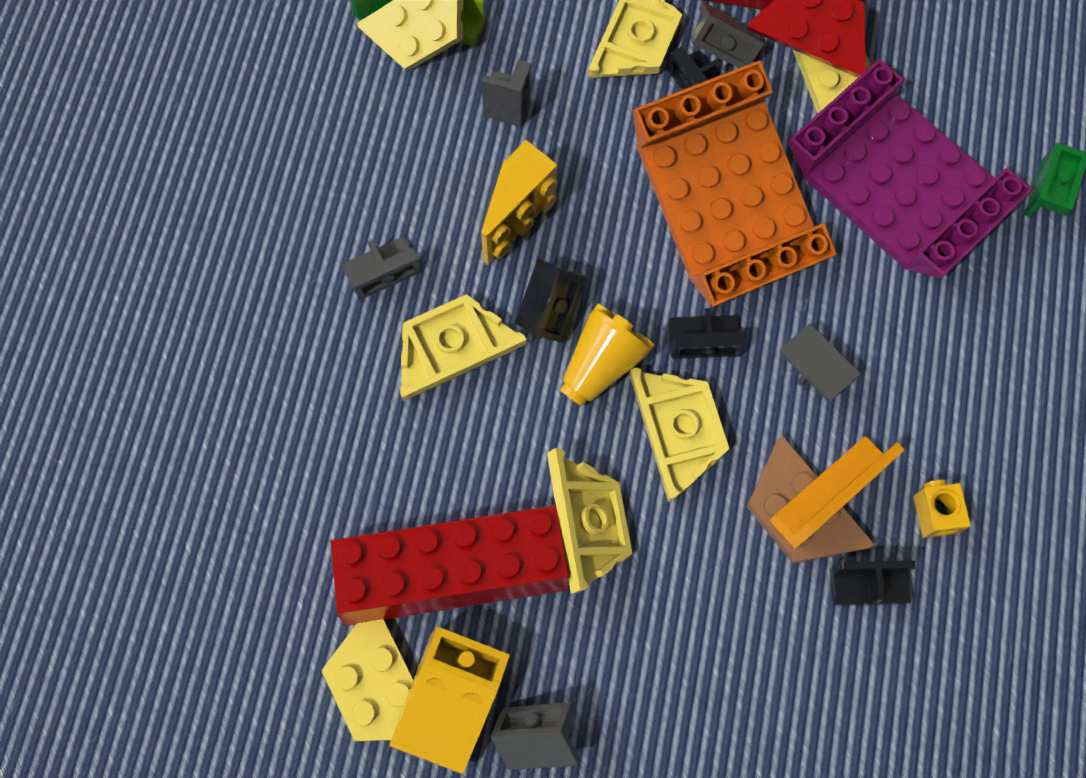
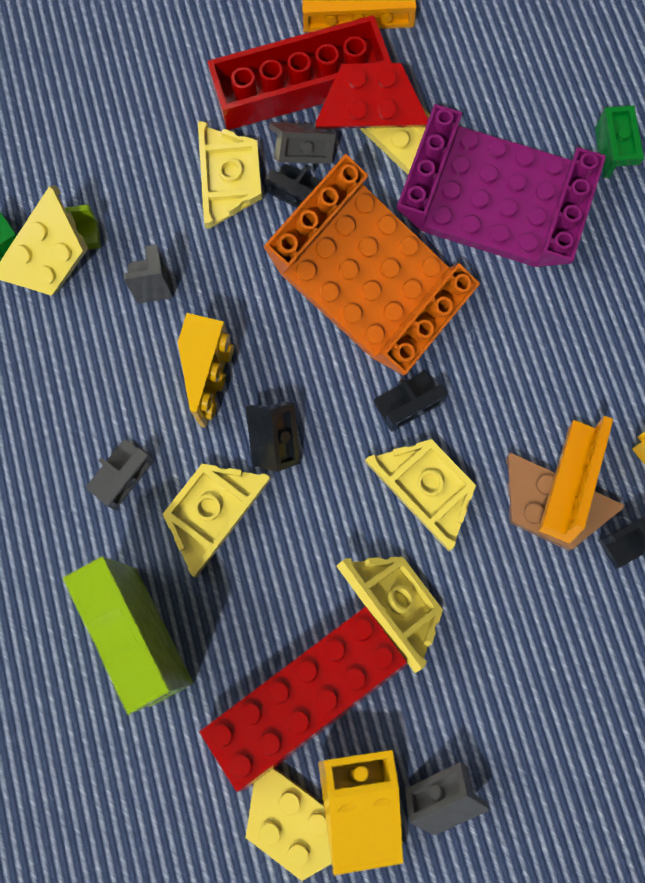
camera: 20 degrees left, 5 degrees up
yellow cone [560,303,655,407] -> none
dark grey panel [780,323,860,401] -> none
none -> lime tile [62,556,194,715]

